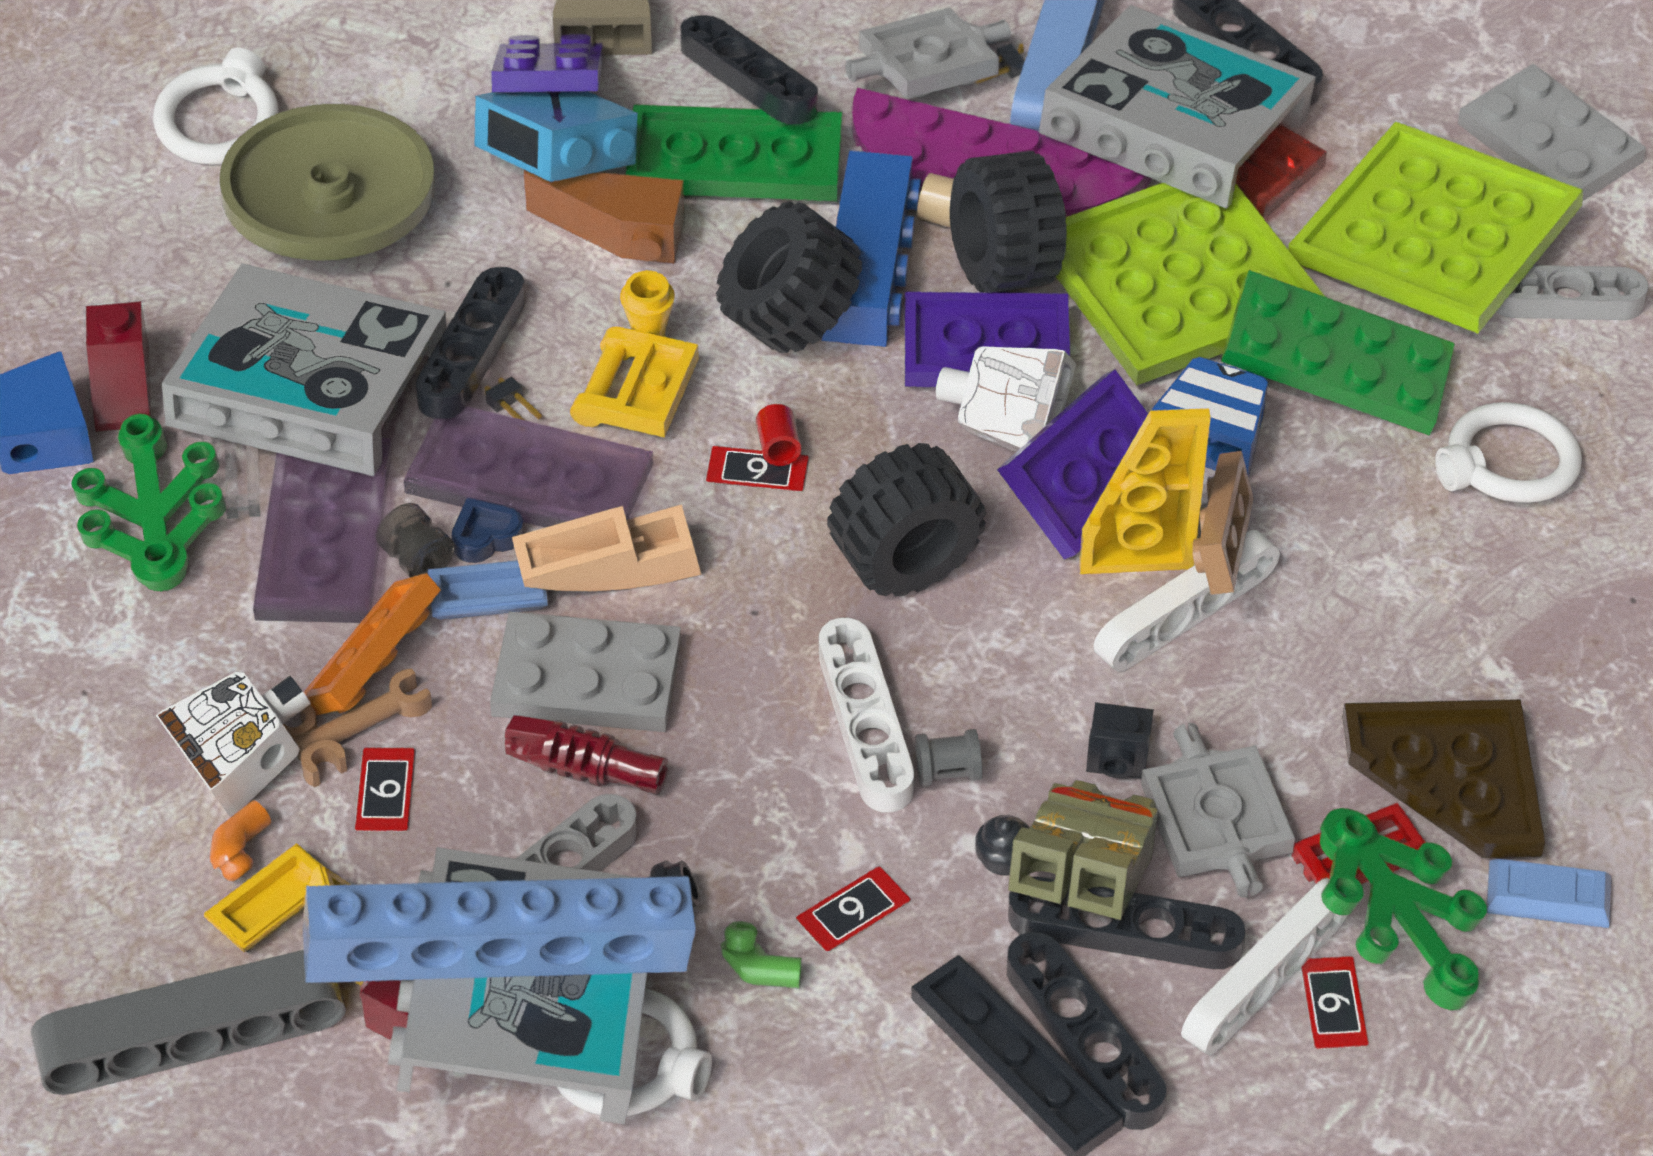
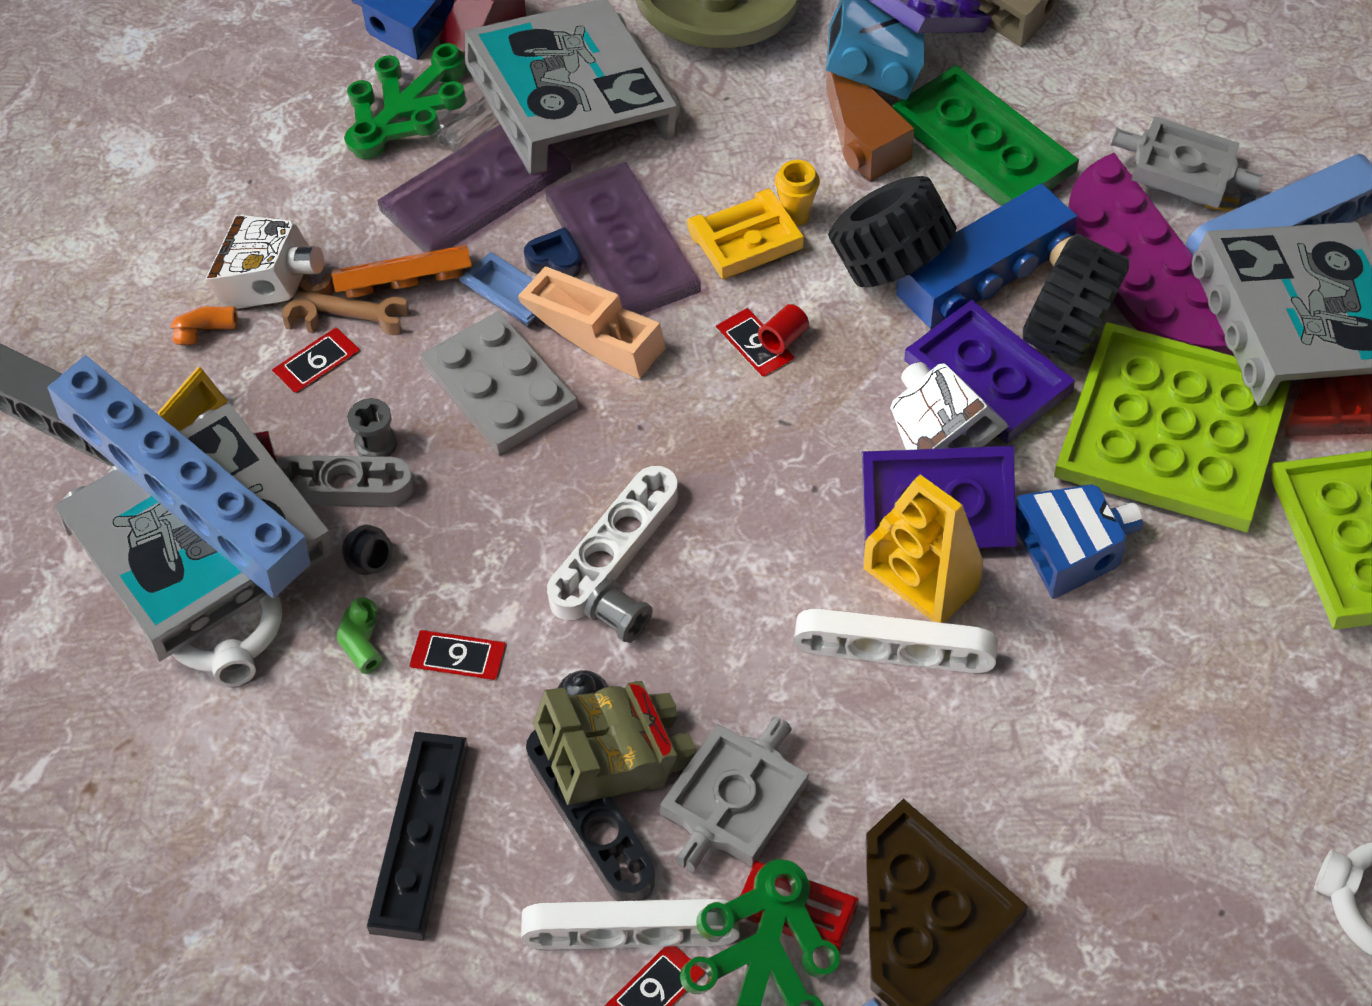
camera: 50 degrees right, 5 degrees up
yellow tile [204,843,324,952] -> none
clear smoke wheel [376,503,455,577] -> none
black beam [416,266,525,420] -> none
black piece [484,376,542,428] -> none
dark red hinge [505,715,668,795] -> none
black beam [680,15,818,125] -> none
black tyre [827,443,987,597] -> none
black beam [1006,932,1166,1130] -> none
black bracket [1086,702,1154,779] -> none
medium nougat plate [1193,451,1254,595] -> none
green plate [1221,270,1455,435] -> none
white piece [1435,402,1582,503] -> none
none -> dark grey bush [347,398,397,457]

